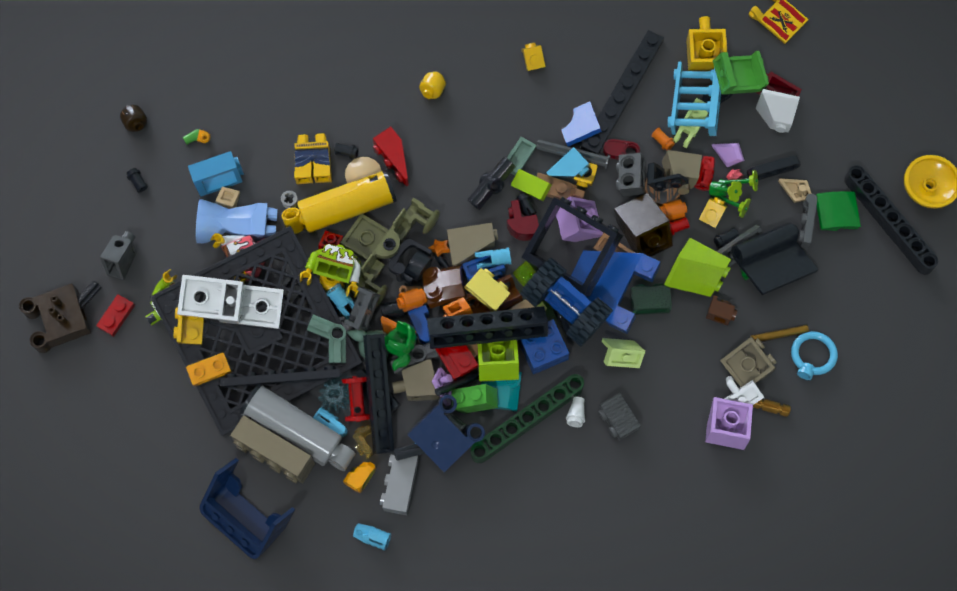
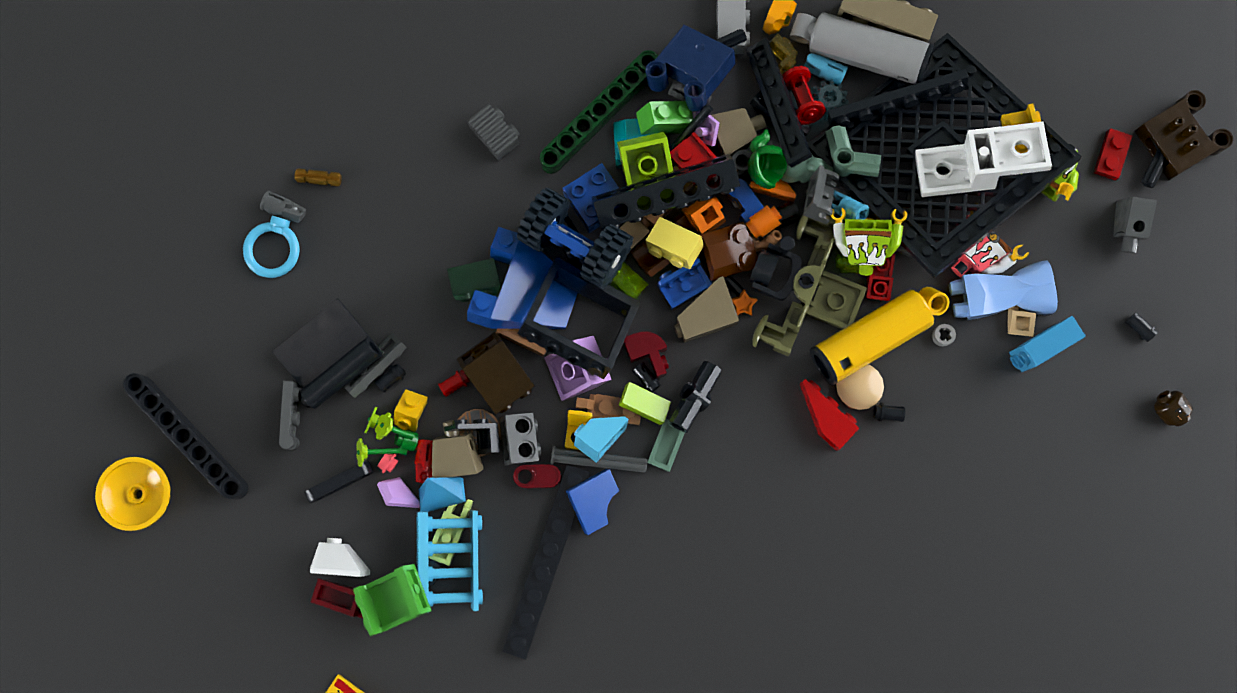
camera: 170 degrees right, 10 degrees up
arm [182,129,210,145] -> none
light orange bracket [186,353,232,386] -> none
hips [294,133,332,184] -> none
yellow head [419,72,446,99] -> none
medium azure hinge [475,247,511,269] -> none
yellow bracket [521,42,545,71] -> none
white cone [566,397,585,427] -> none
yellowish green panel [601,338,645,368] -> none
orange pin [651,128,675,150] -> none
orange brick [659,199,687,221] -> none
lime slope [664,238,731,297] -> none
yellow brick [686,16,727,71] -> none
lavender slope [705,397,753,450] -> none
reddish brown brick [706,295,737,326] -> none
dark tan plate [720,337,777,387] -> none
white plate [724,376,764,405] -> none
pearl gold bar [750,325,809,341] -> none
tan piece [778,179,812,203] -> none
green slope [816,191,861,231] -> none
none -> dark grey hinge [260,190,306,223]
none -> dark azure slope [418,477,466,512]

